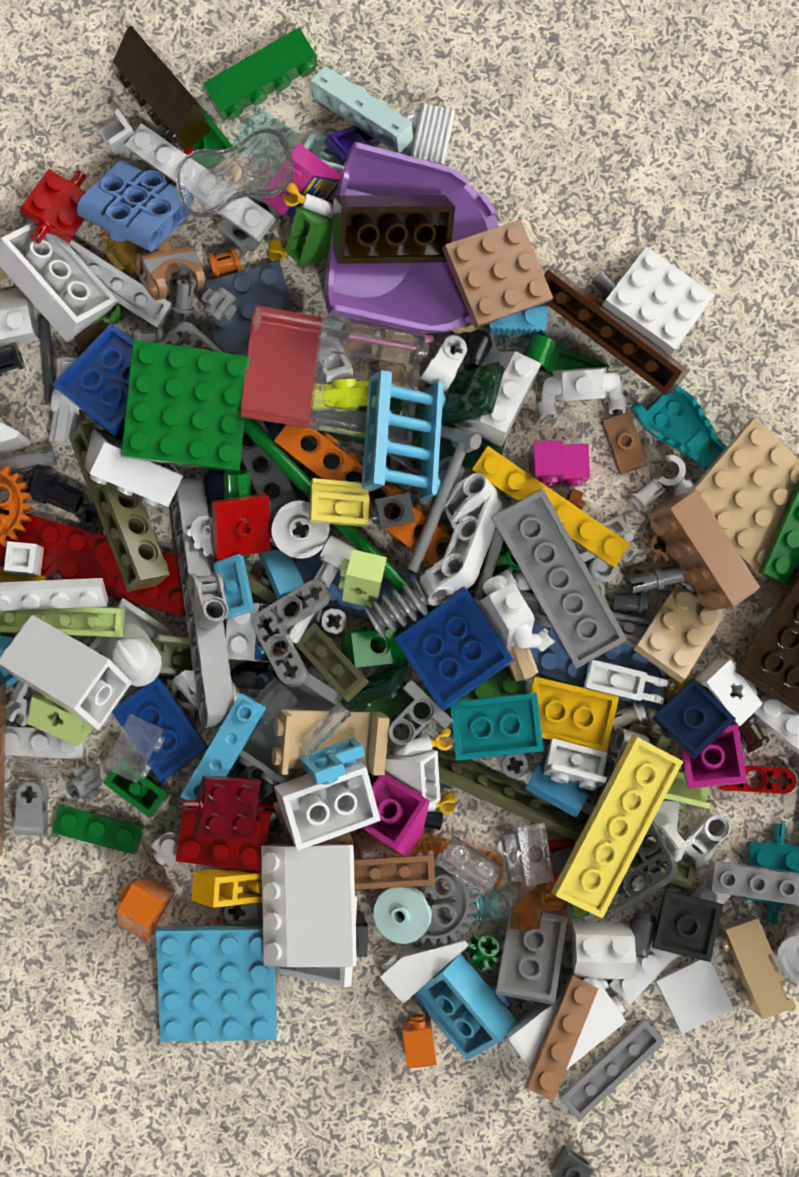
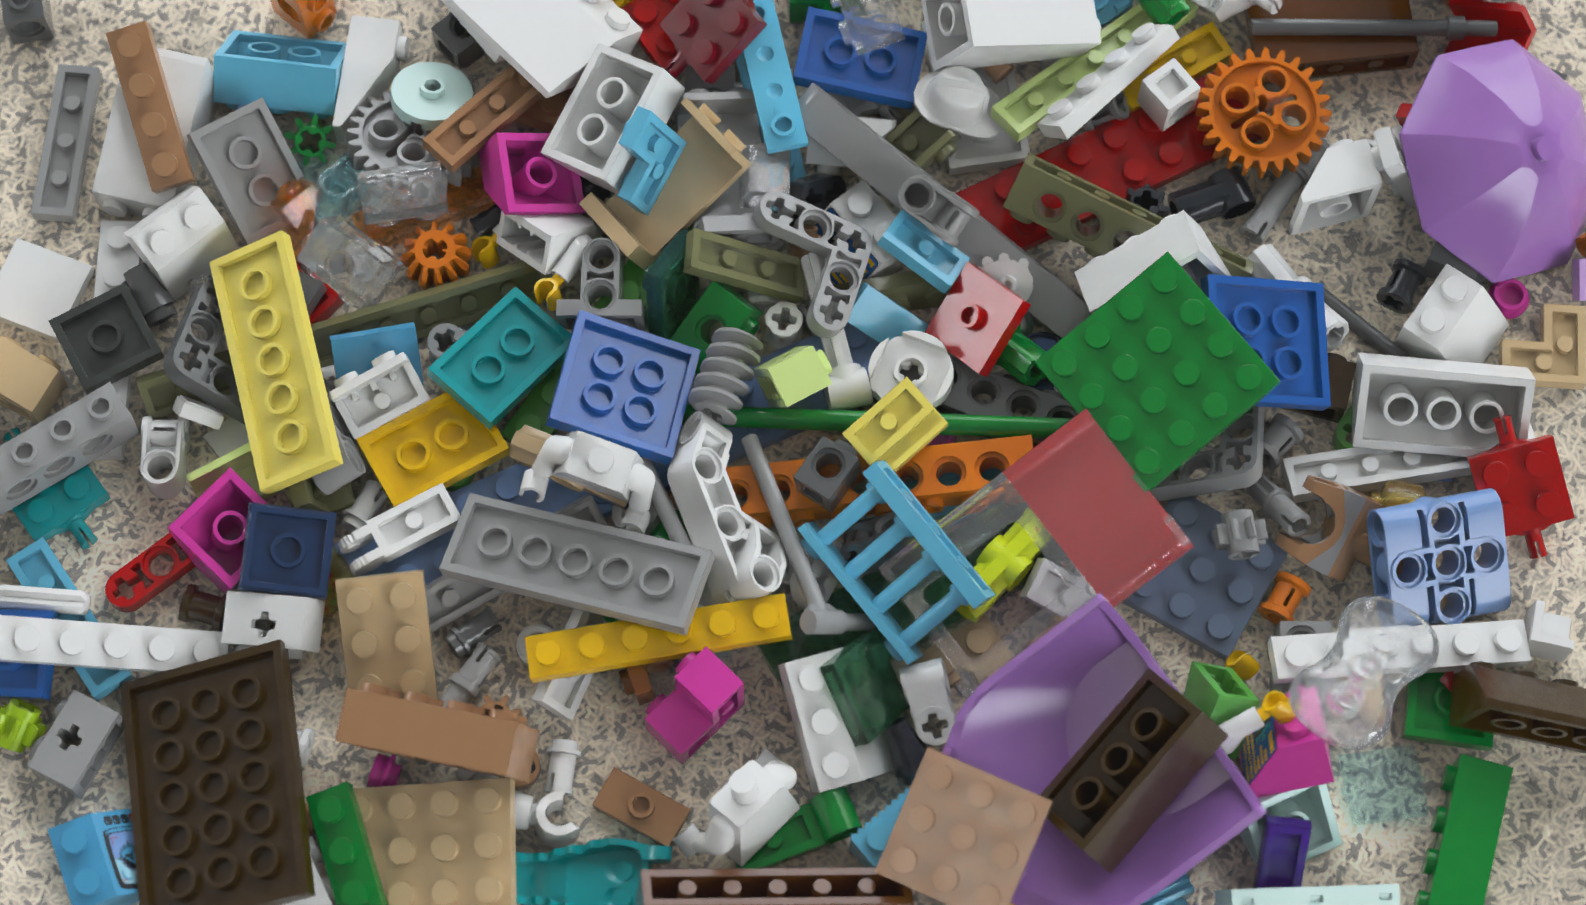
camera: 140 degrees right, 15 degrees down
clear pin [296,702,351,757] -> none
none -> orange gear [401,220,473,290]

